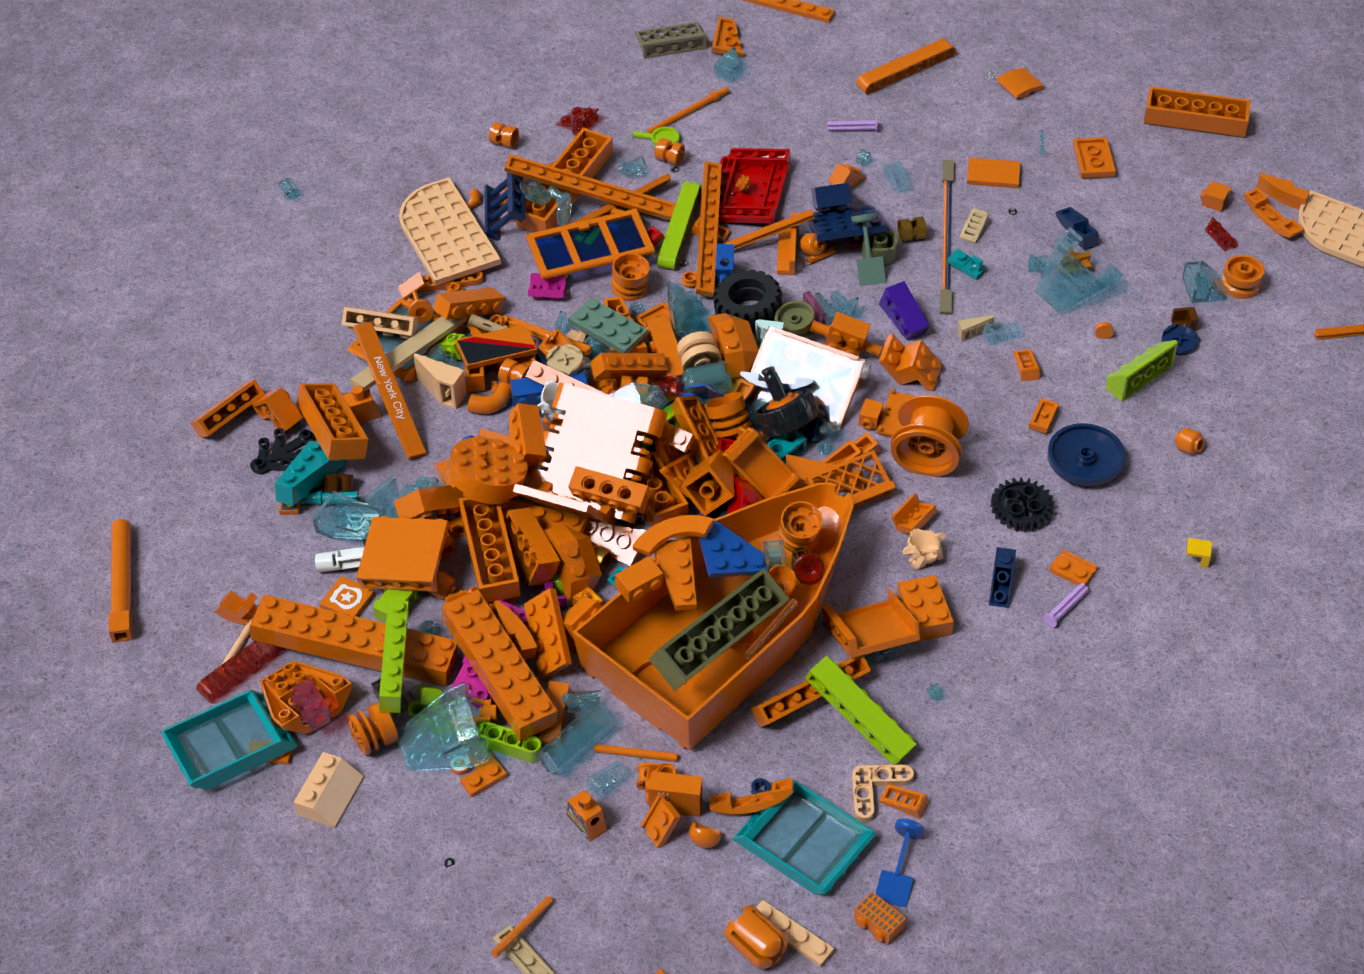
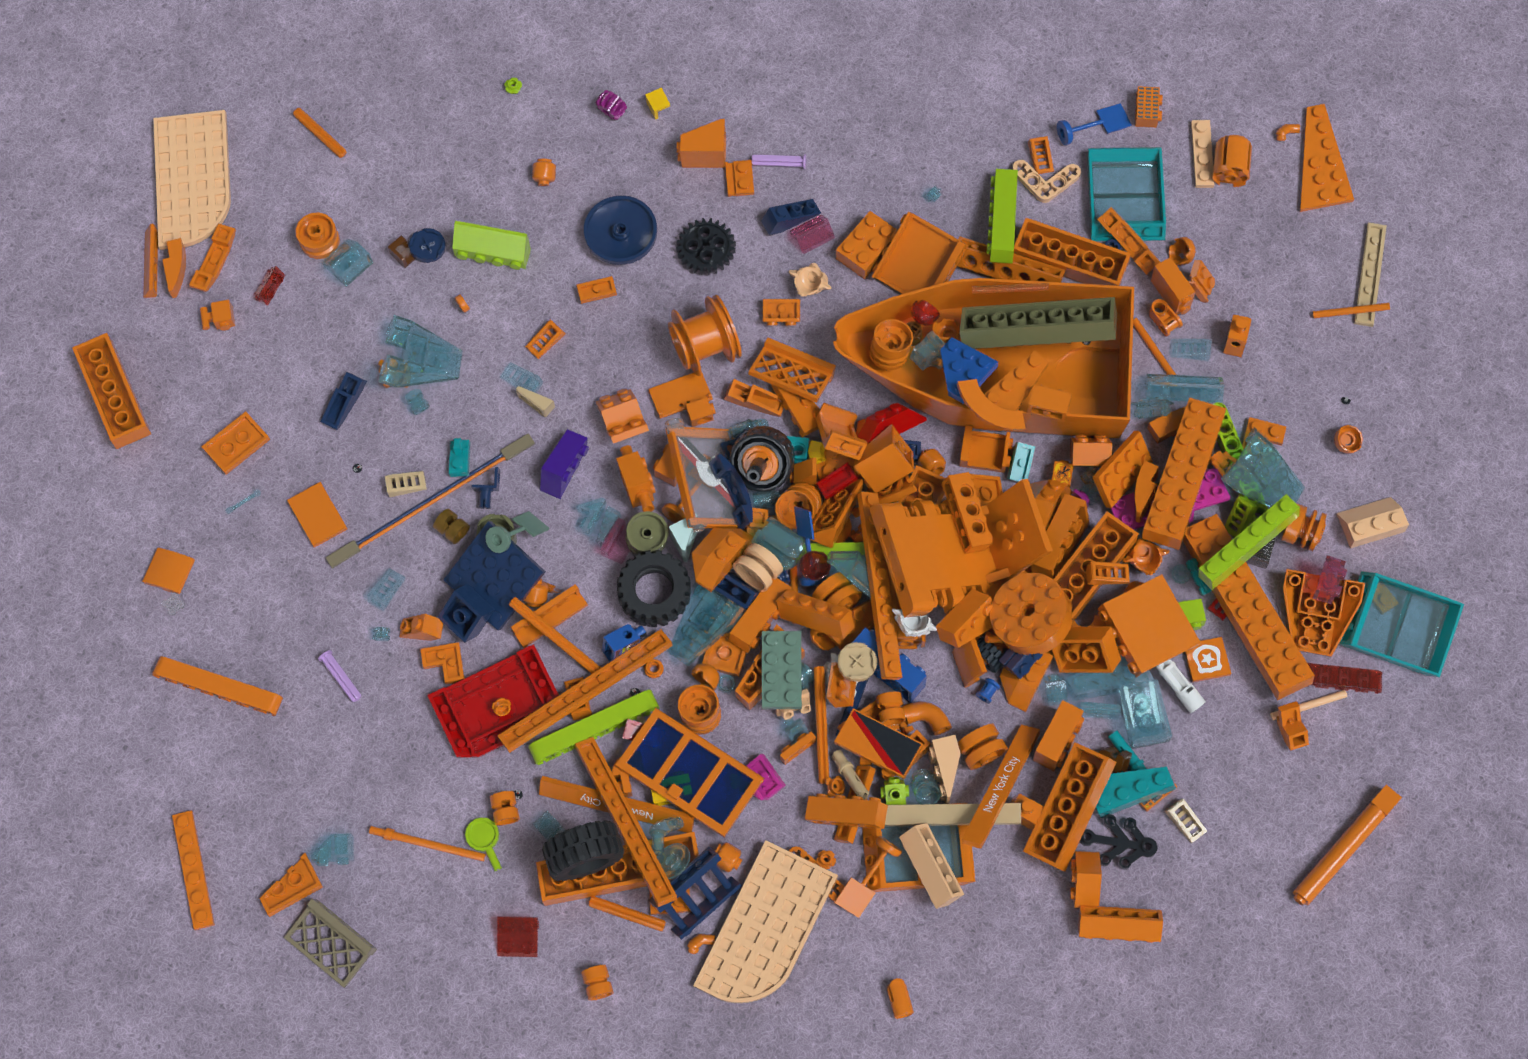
camera: 125 degrees left, 20 degrees up
none -> orange slope [143,224,158,298]
none -> orange plate [421,642,465,684]
none -> dark blue bracket [471,467,501,509]
none -> lime plate [504,78,522,94]
none -> black tyre [542,820,624,881]
none -> magenta gear [595,90,627,120]
none -> orange slope [677,119,726,168]
none -> orange hair [691,663,720,691]
none -> orange head [715,842,743,872]
none -> orange plate [780,731,816,765]
none -> clear pink panel [790,215,835,254]
none -> orange arm [887,978,914,1019]
none -> orange wheel [957,723,1008,770]
none -> orange brick [1014,218,1131,286]
none -> orange brick [1033,700,1085,771]
none -> orange slope [1086,561,1130,585]
none -> tan slope [1165,799,1207,843]
none -> orange hair [1334,425,1363,454]

